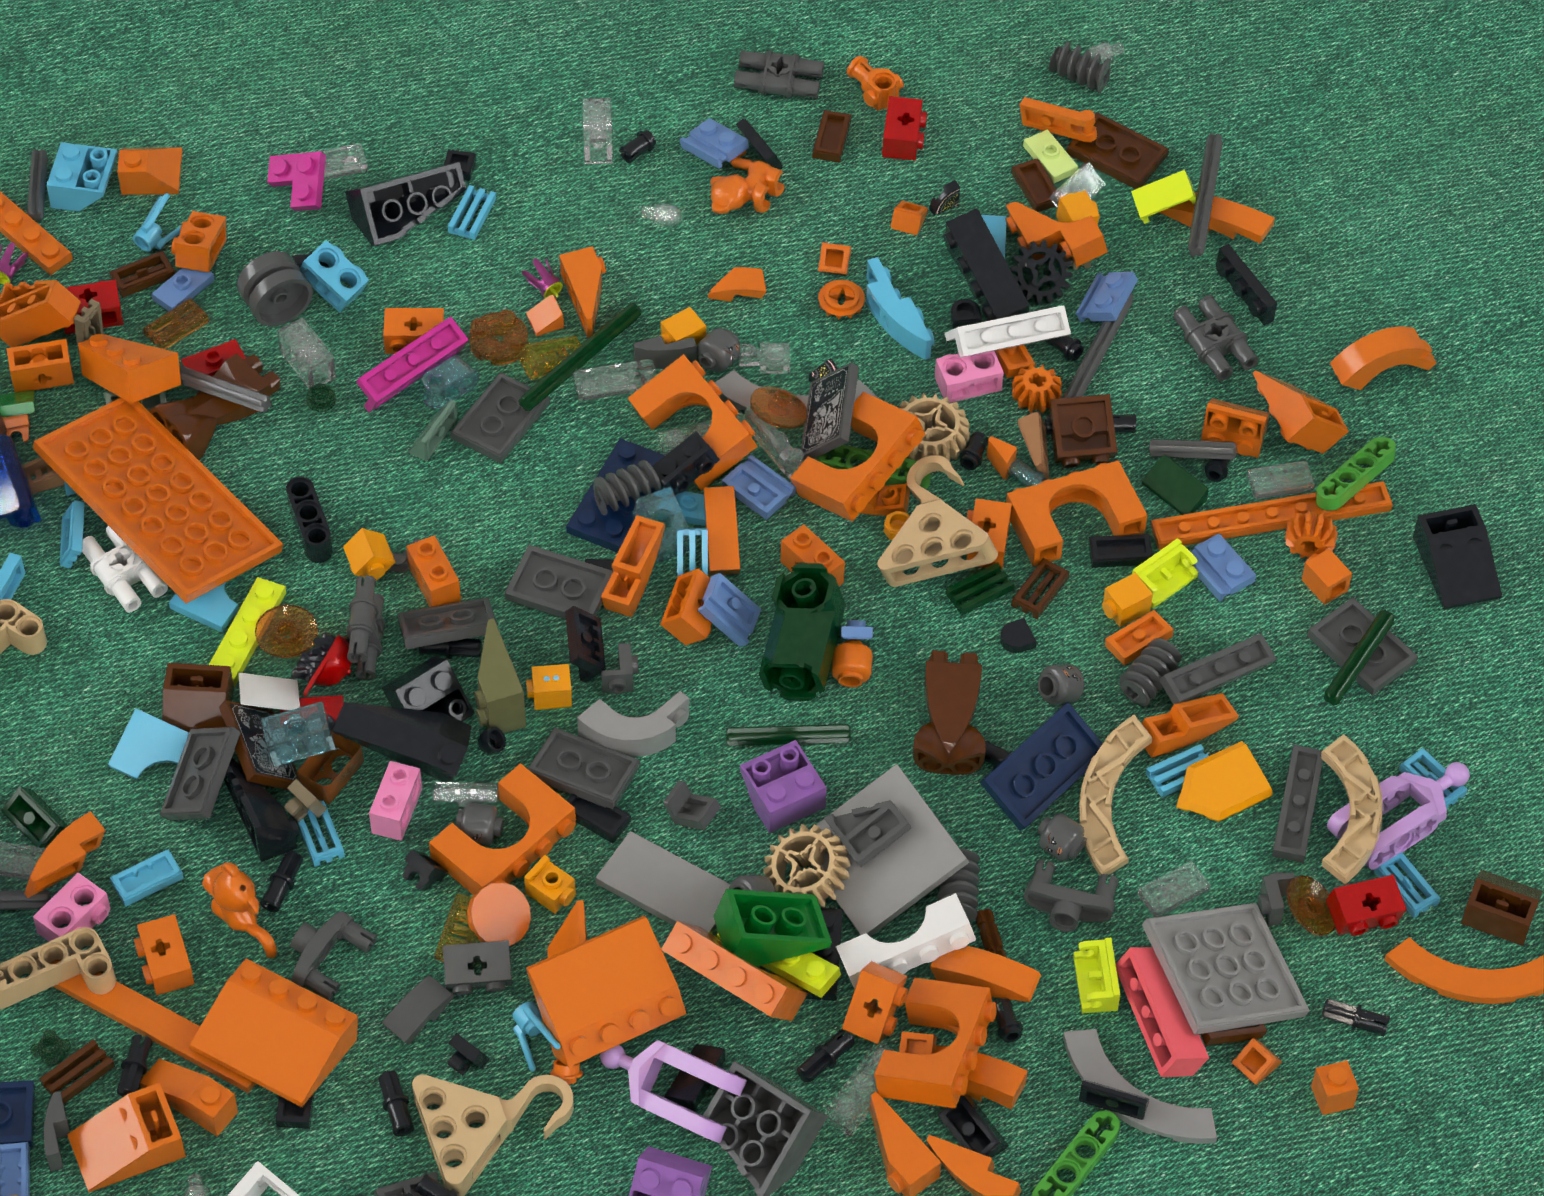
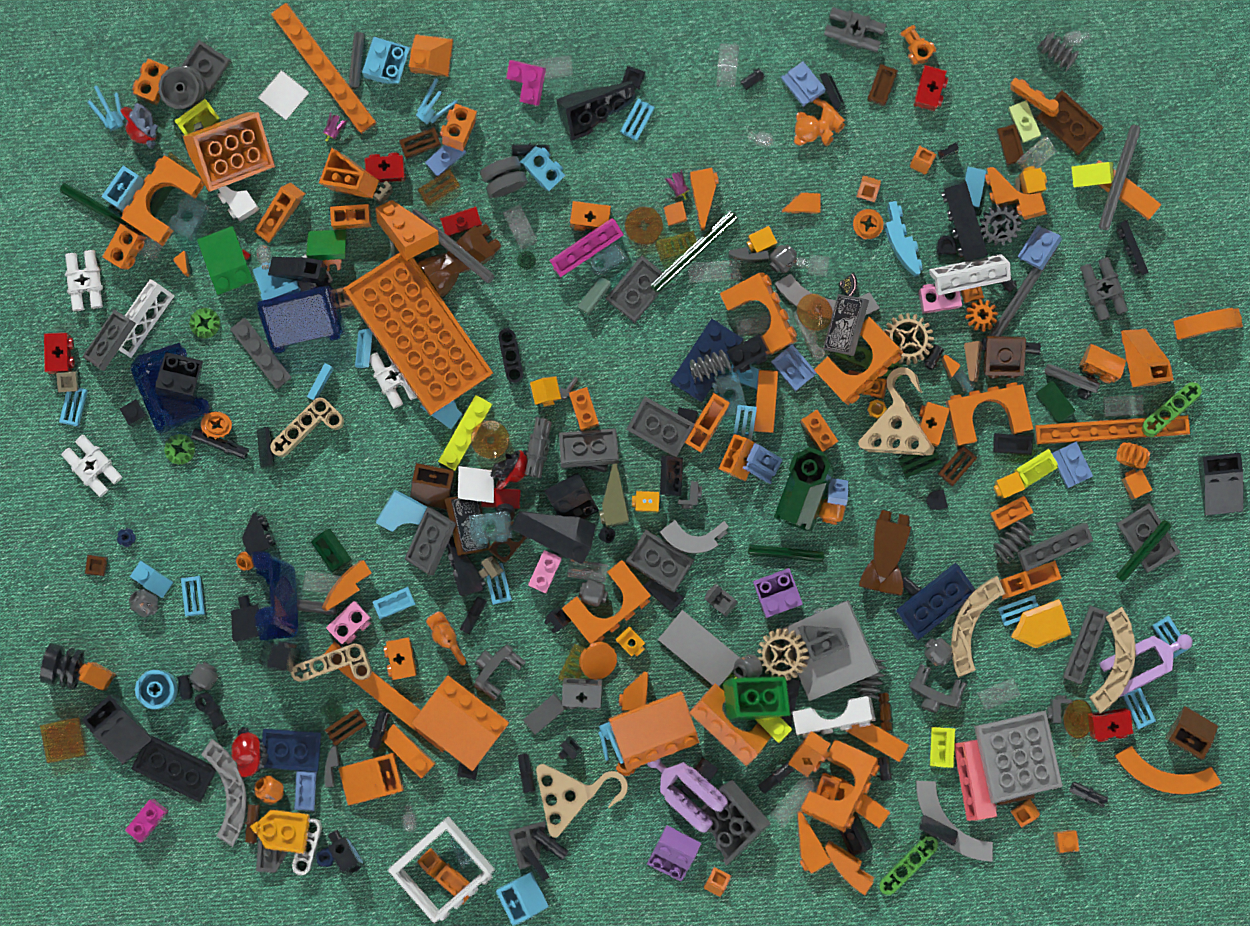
camera: 10 degrees right, 30 degrees up
dark grey head [1038,663,1085,705] -> none

